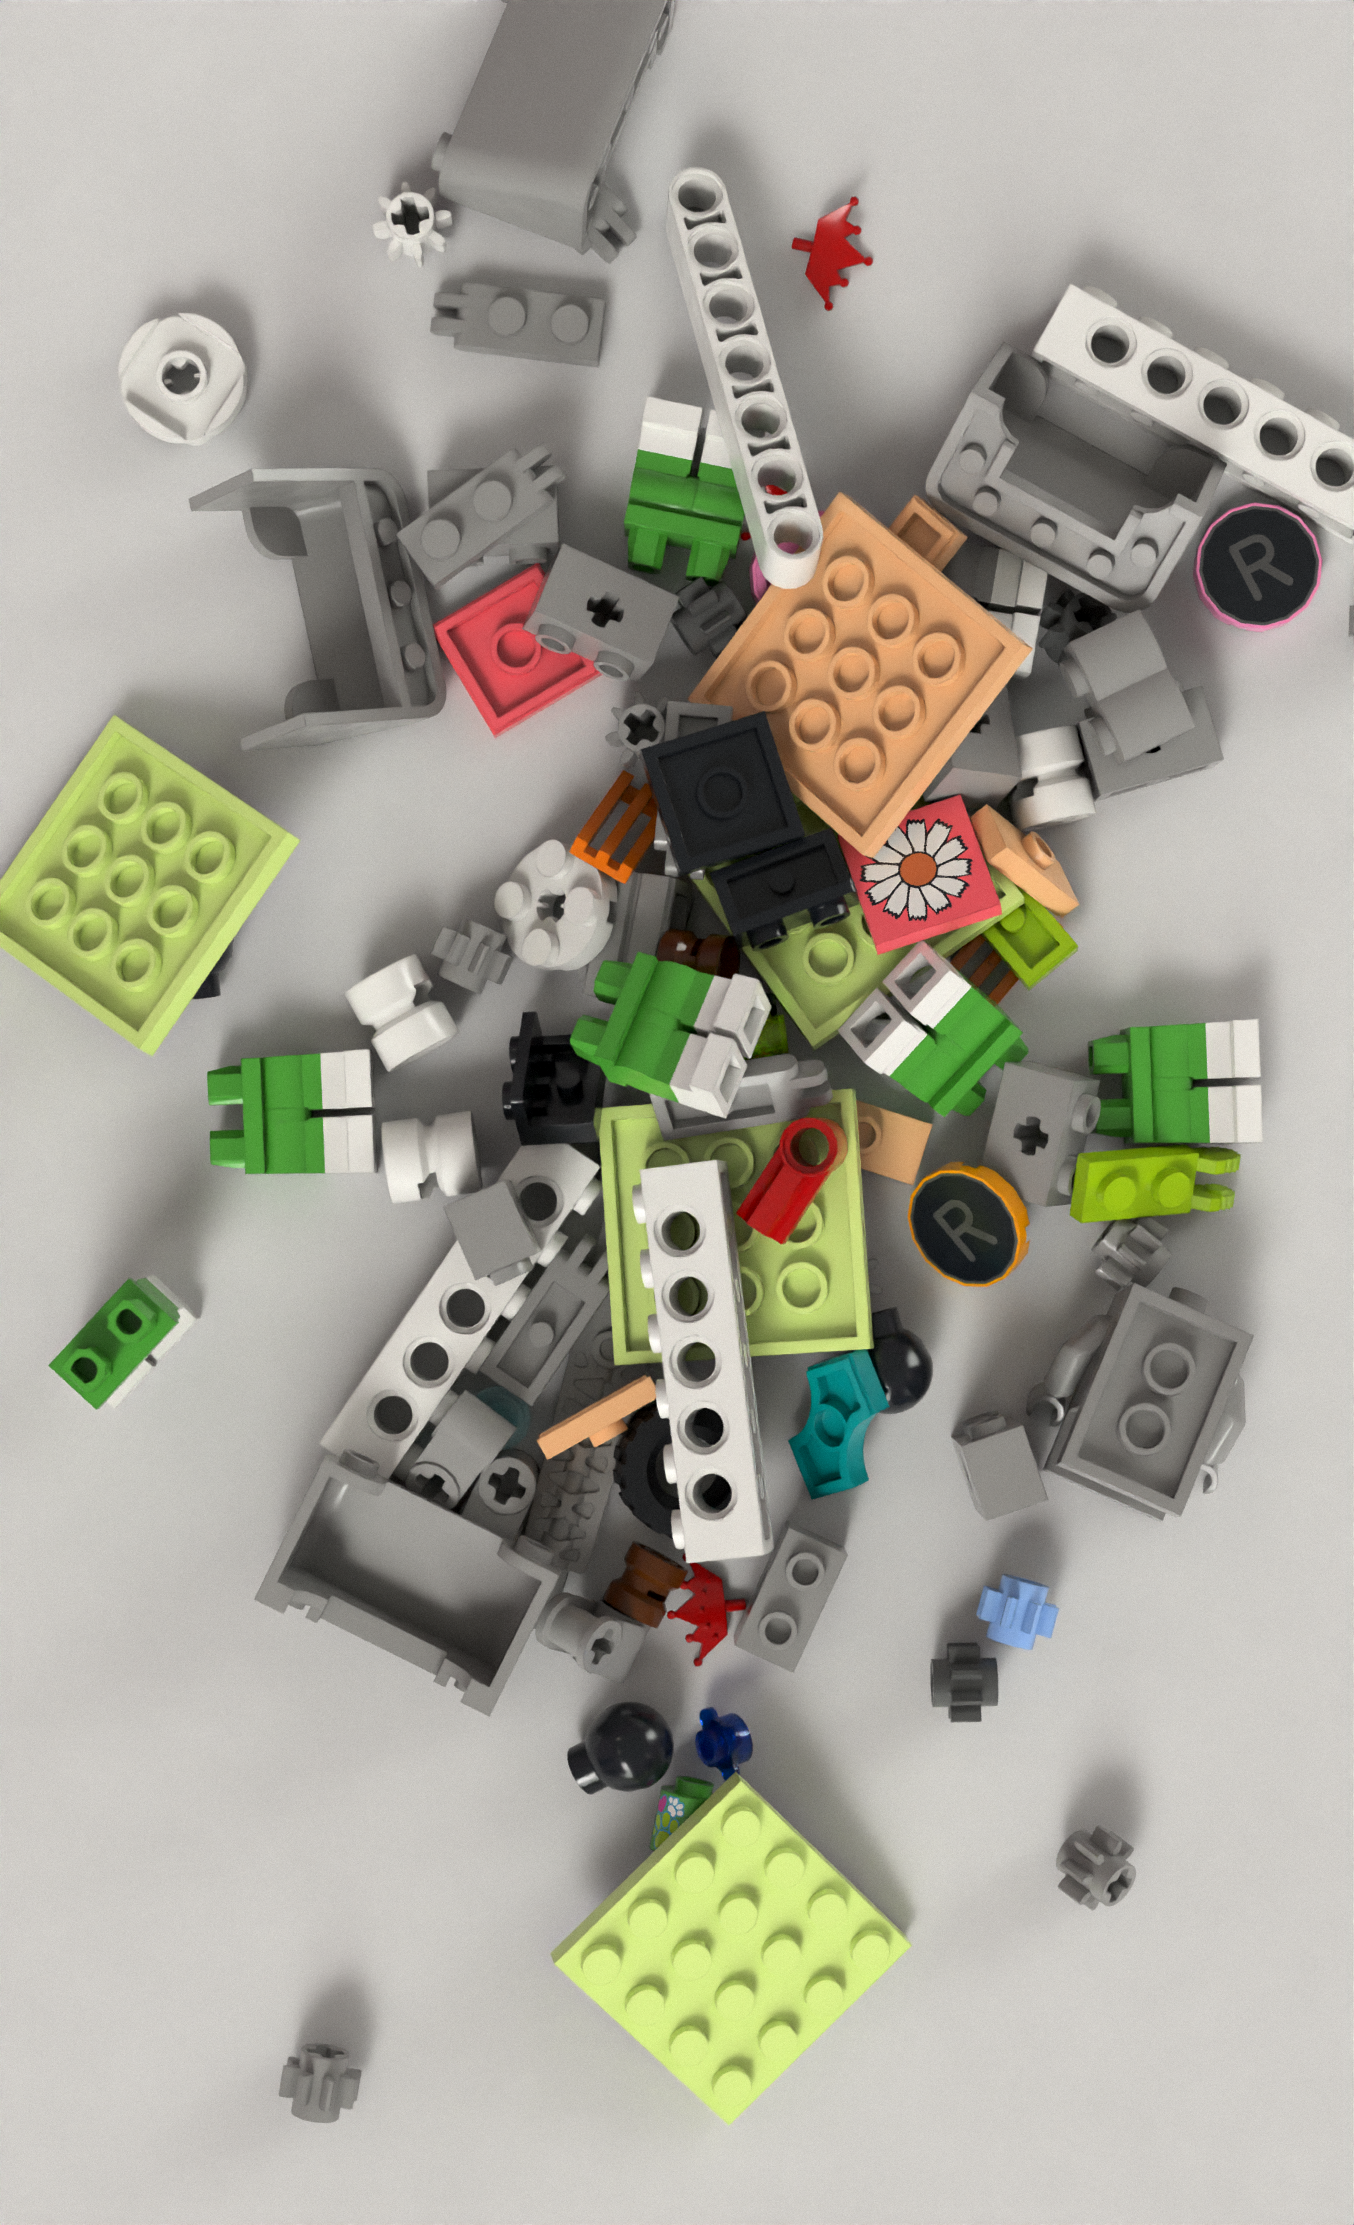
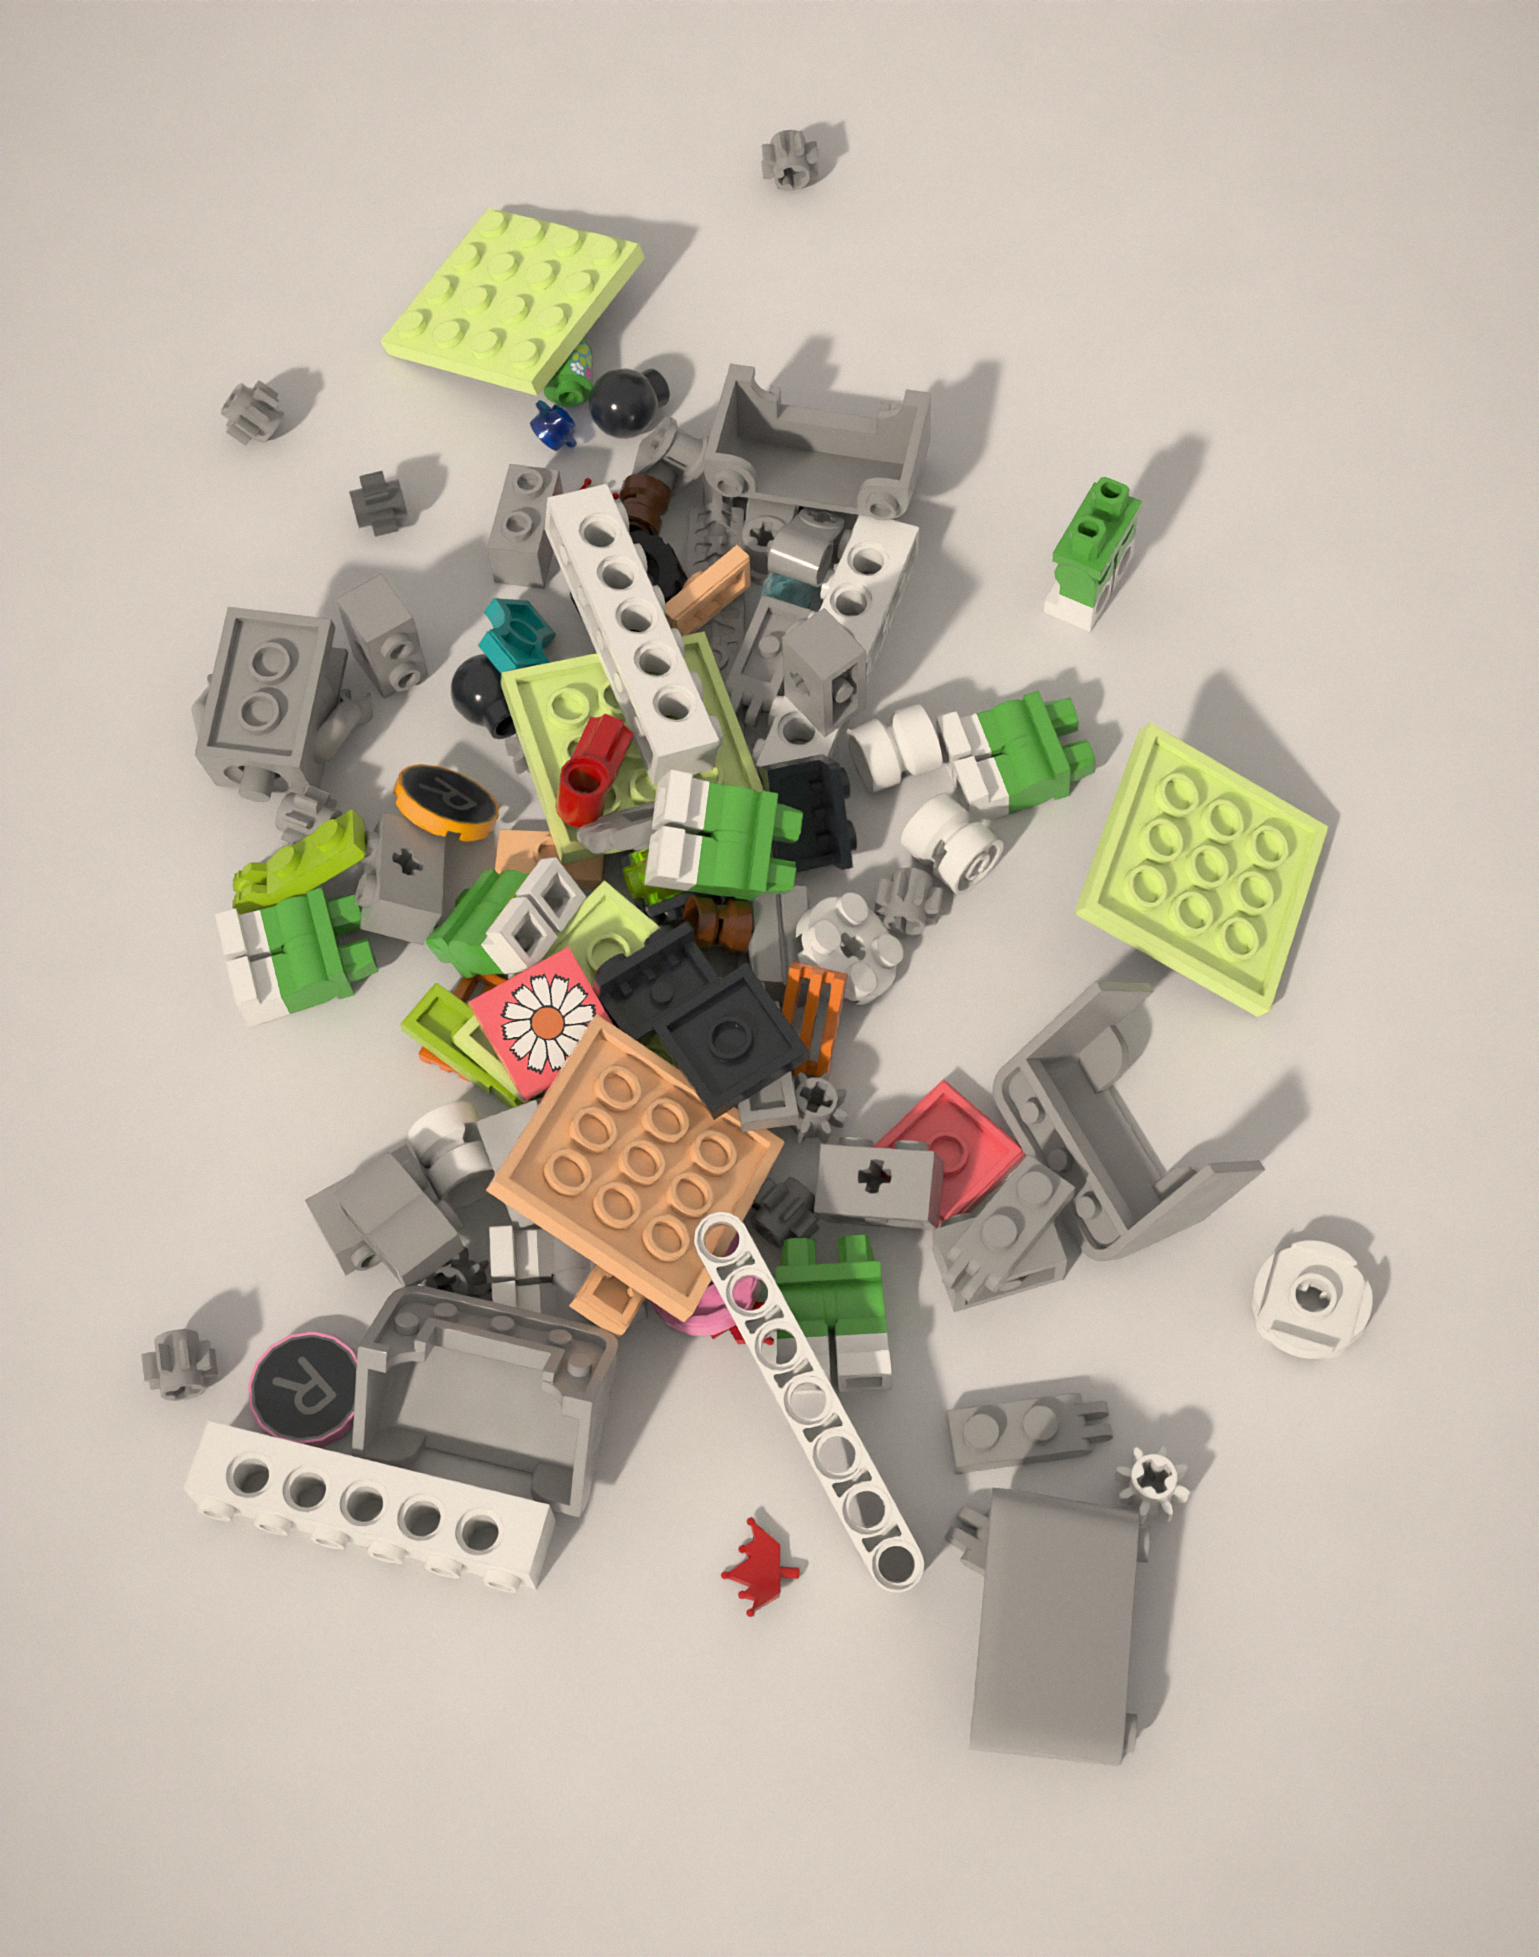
camera: 170 degrees right, 25 degrees down
light nougat plate [970,804,1079,918] -> none
light blue gear [976,1574,1059,1650] -> none

